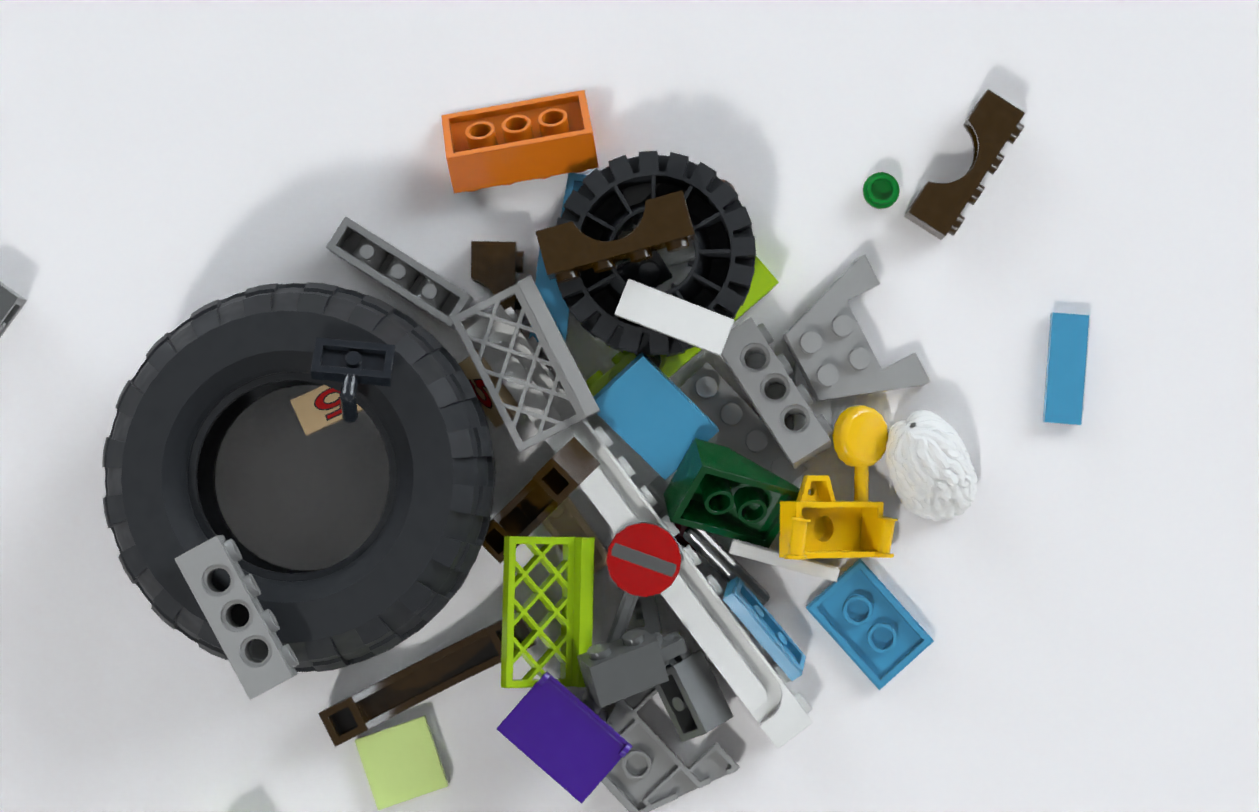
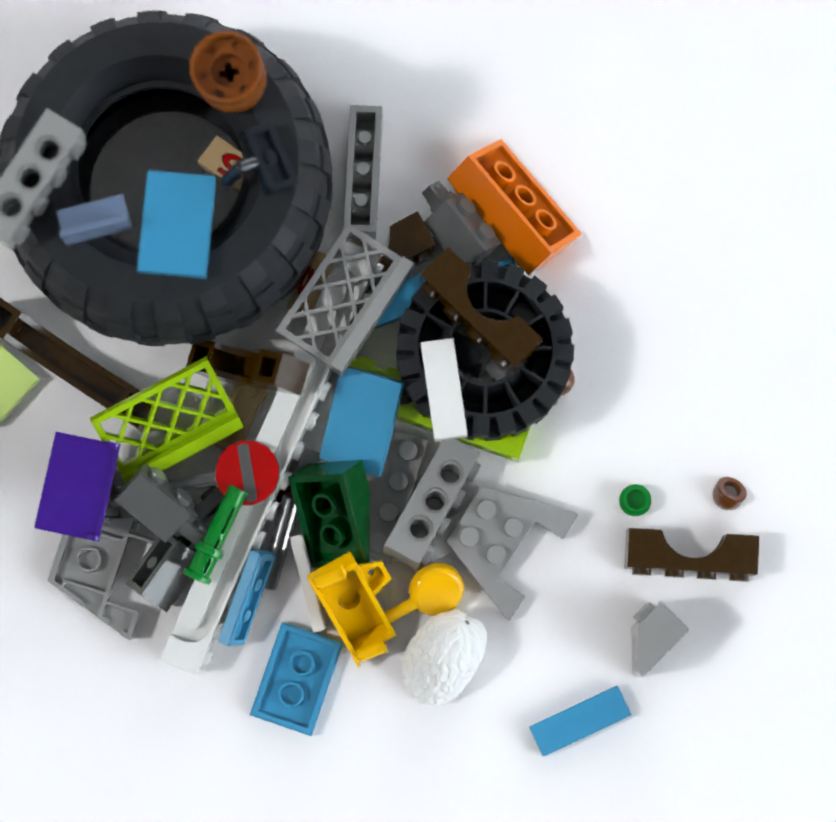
camera: 60 degrees right, 5 degrees down
none -> sand blue panel [57,194,133,246]
none -> dark azure tile [137,170,216,279]
none -> green pin [183,484,248,585]
none -> dark orange wheel [190,31,267,113]
none -> dark grey hinge [422,181,501,266]
none -> light grey slope [631,602,690,677]
none -> reddish brown piece [712,477,747,510]

